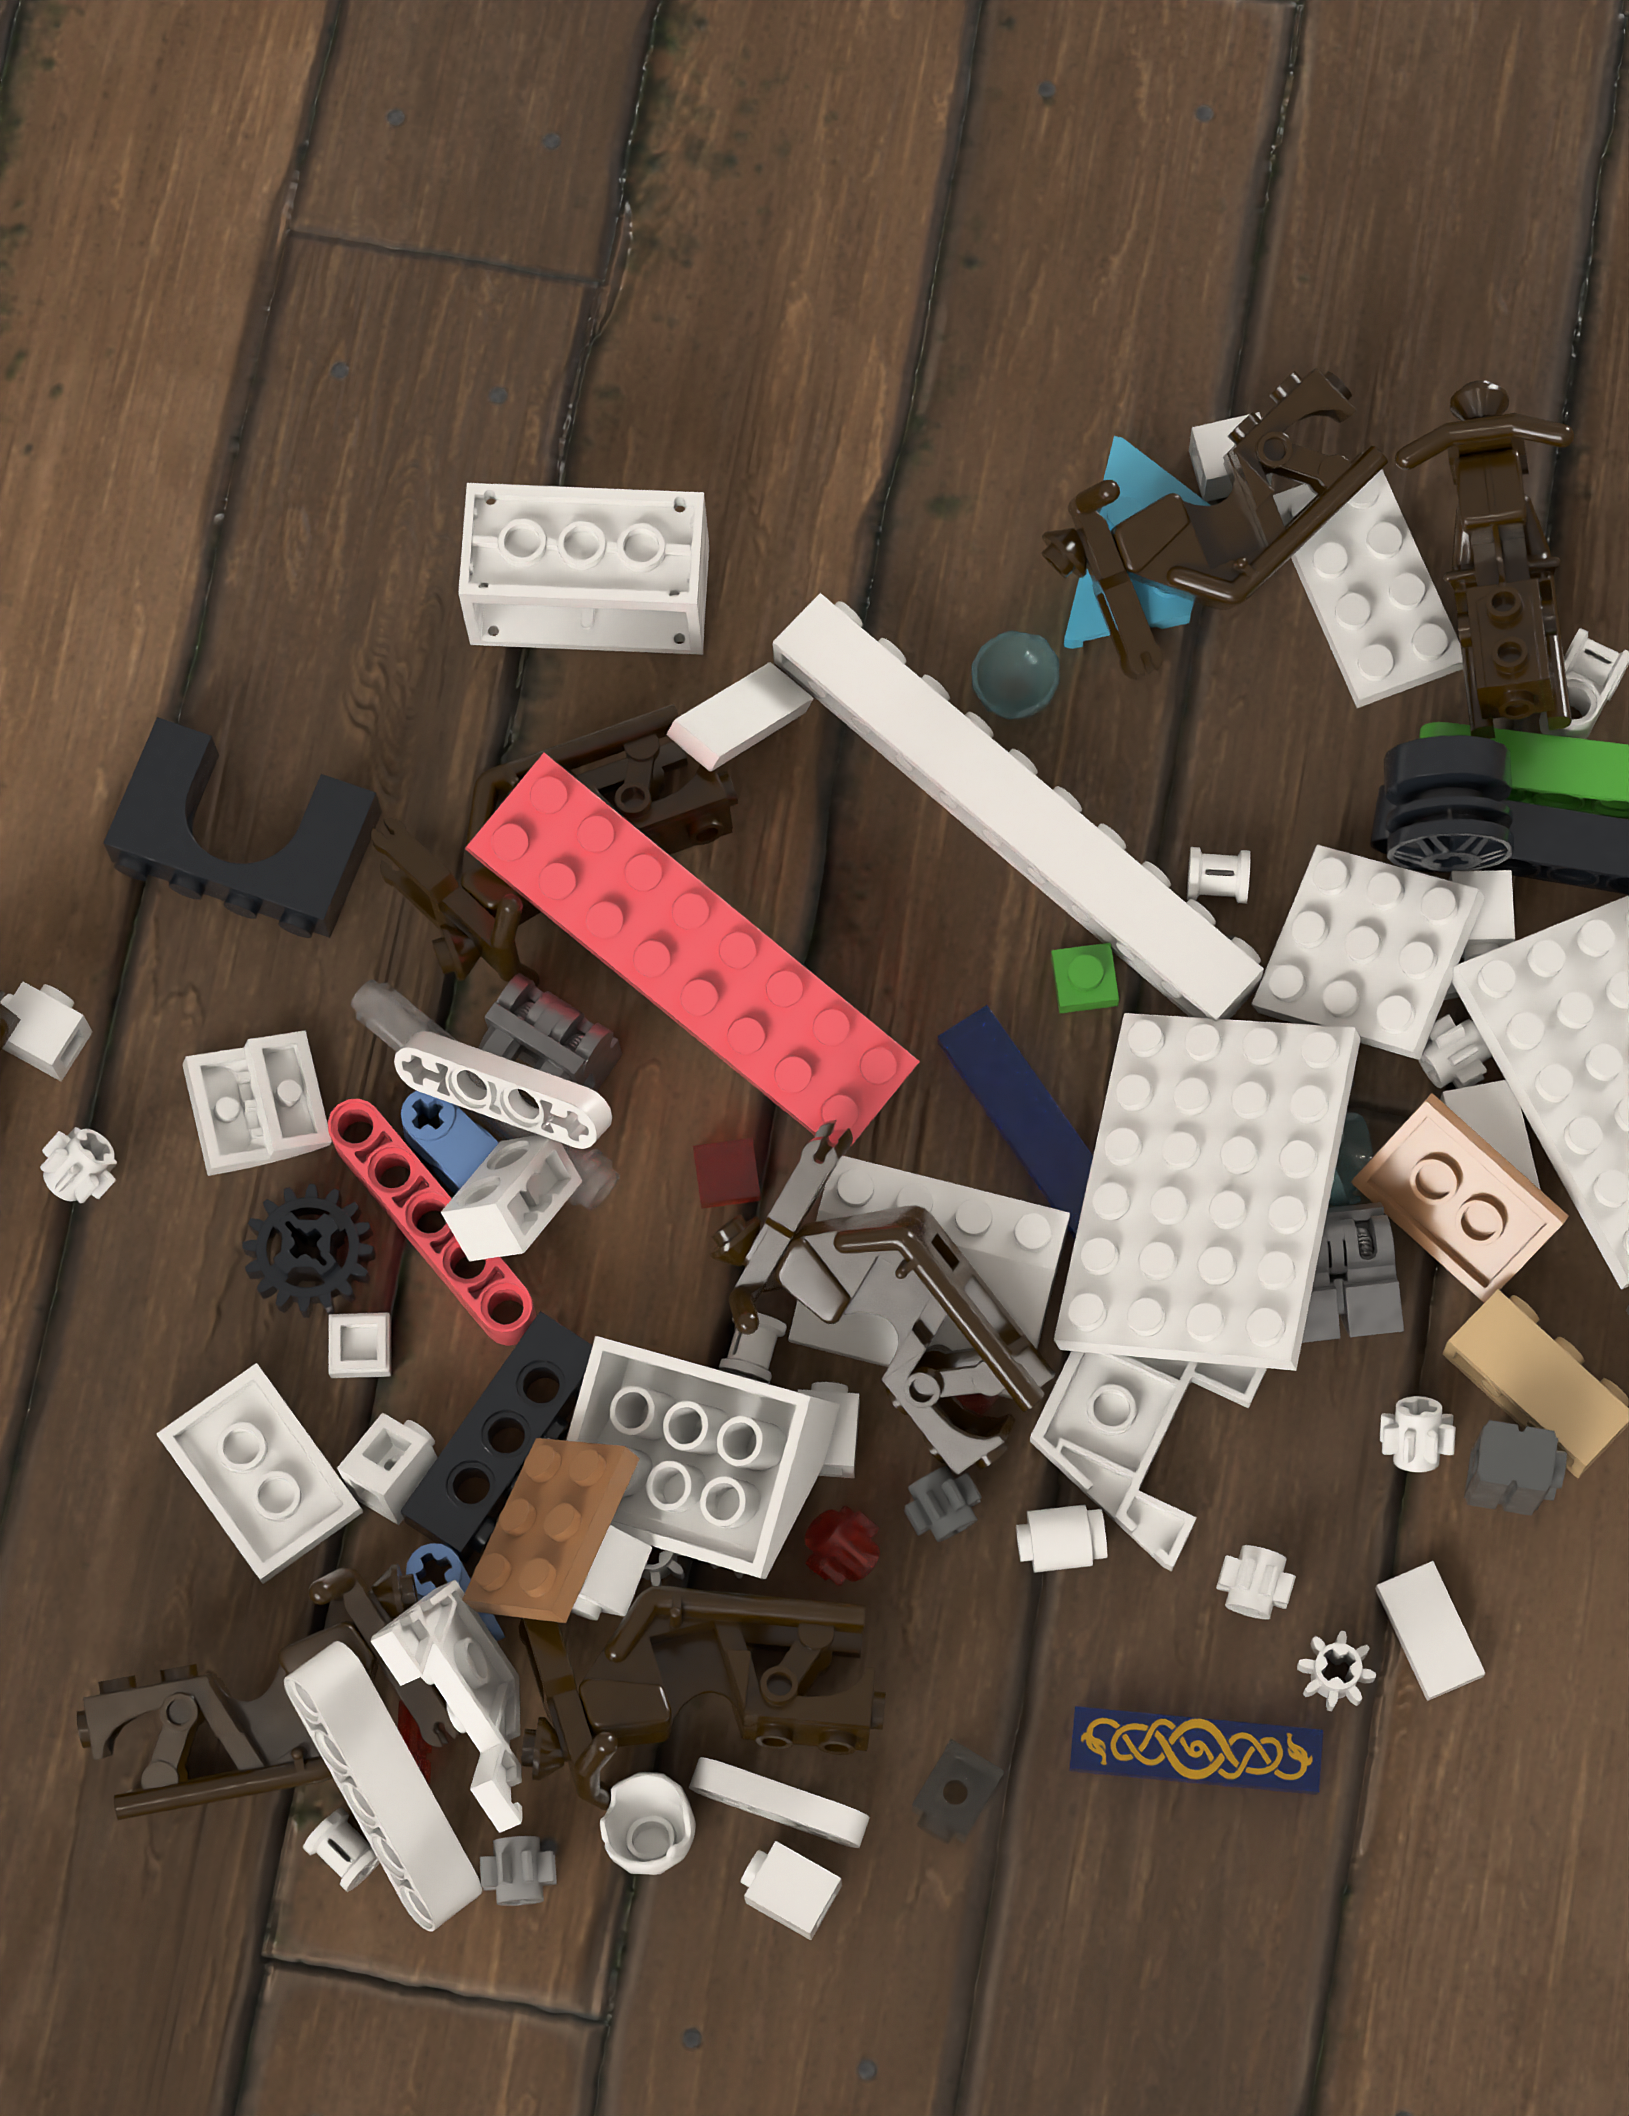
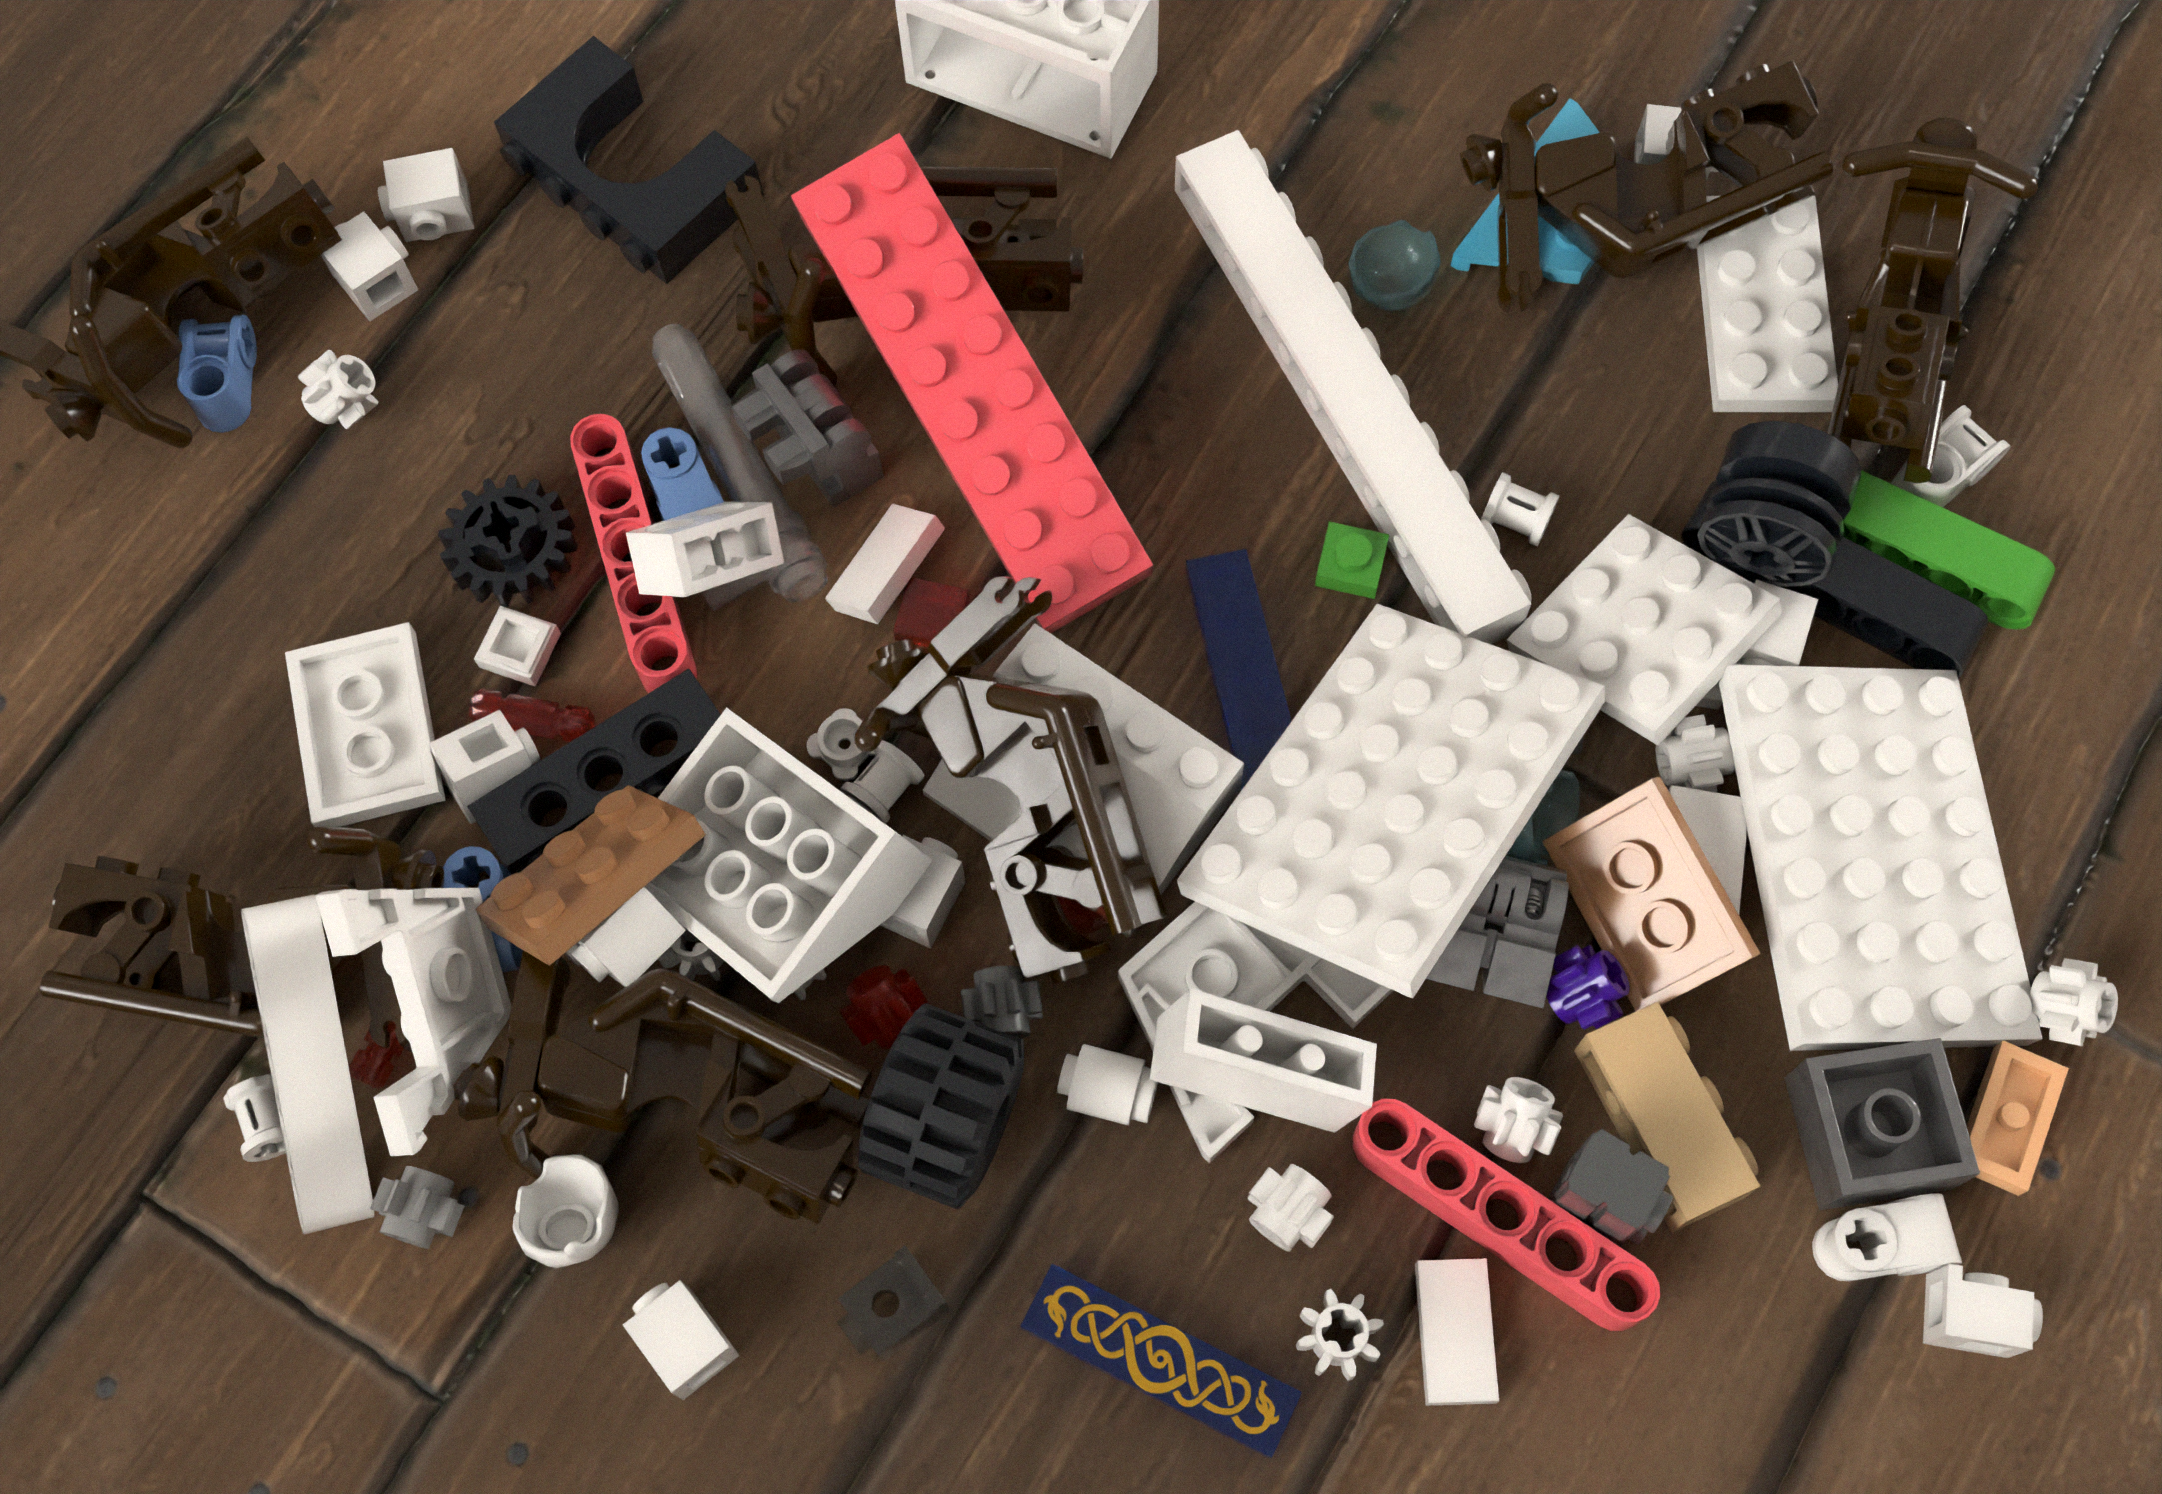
camera: 20 degrees right, 5 degrees down
white slope [182,1030,332,1176] -> none
white beam [394,1031,612,1149] -> none
white tile [666,662,814,772] -> none
white beam [689,1757,870,1848] -> none
none -> white brick [378,148,474,242]
none -> clear red axle [469,689,595,742]
none -> white plate [807,708,876,781]
none -> white tile [825,504,945,624]
none -> black wheel [859,1003,1024,1209]
none -> white brick [1150,988,1377,1133]
none -> coral beam [1352,1099,1660,1331]
none -> dark purple gear [1546,945,1630,1030]

